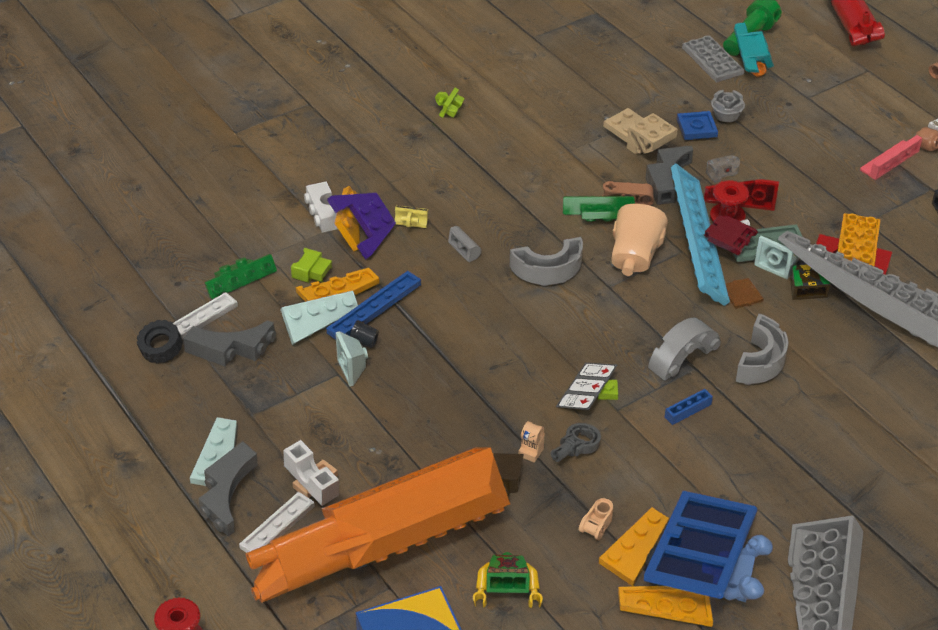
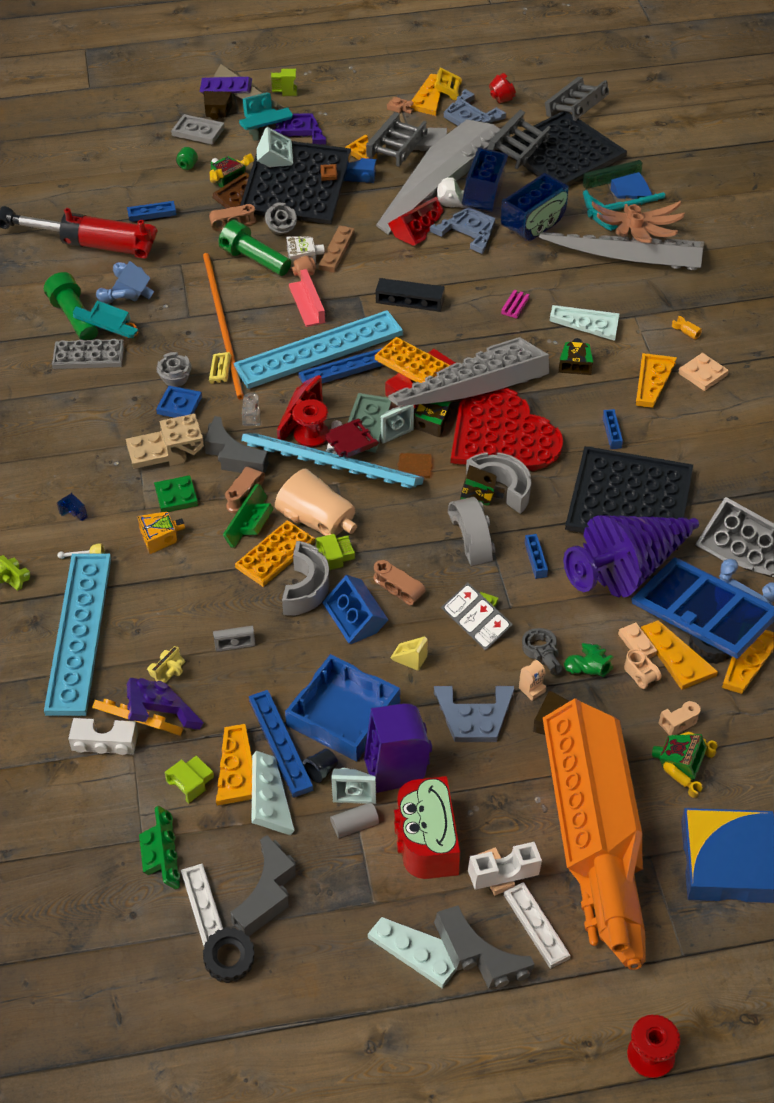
camera: 65 degrees left, 5 degrees up
none -> medium azure plate [44,554,111,716]
none -> clear blue bracket [57,493,88,521]
none -> hinge [57,543,105,559]
none -> medium blue torso [96,261,154,304]
none -> blue plate [127,201,176,222]
none -> light orange torso [137,512,185,554]
none -> green plate [154,475,198,512]
none -> orange piece [203,253,244,400]
none -> light yellow tile [209,352,231,384]
none -> green piece [218,220,291,276]
none -> medium azure plate [234,310,403,389]
none -> light orange tile [235,520,315,587]
none -> blue tile [285,654,400,762]
none -> blue plate [299,348,383,384]
none -> lime piece [316,534,355,570]
none -> blue slope [322,575,388,644]
none -> light grey brick [330,802,379,838]
none -> dark purple brick [364,704,432,793]
none -> nougat piece [374,560,426,605]
none -> light yellow slope [391,636,428,671]
none -> brick [394,776,460,879]
none -> sand blue wing [434,686,514,742]
none -> red plate [451,388,563,471]
none -> dark brown torso [460,465,505,506]
none -> dark purple plant [563,515,699,598]
none -> green animal [564,643,614,677]
none -> black plate [565,446,693,550]
none -> blue piece [603,409,623,449]
none -> light nougat plate [618,623,657,659]
none -> light nougat leg [659,701,700,736]

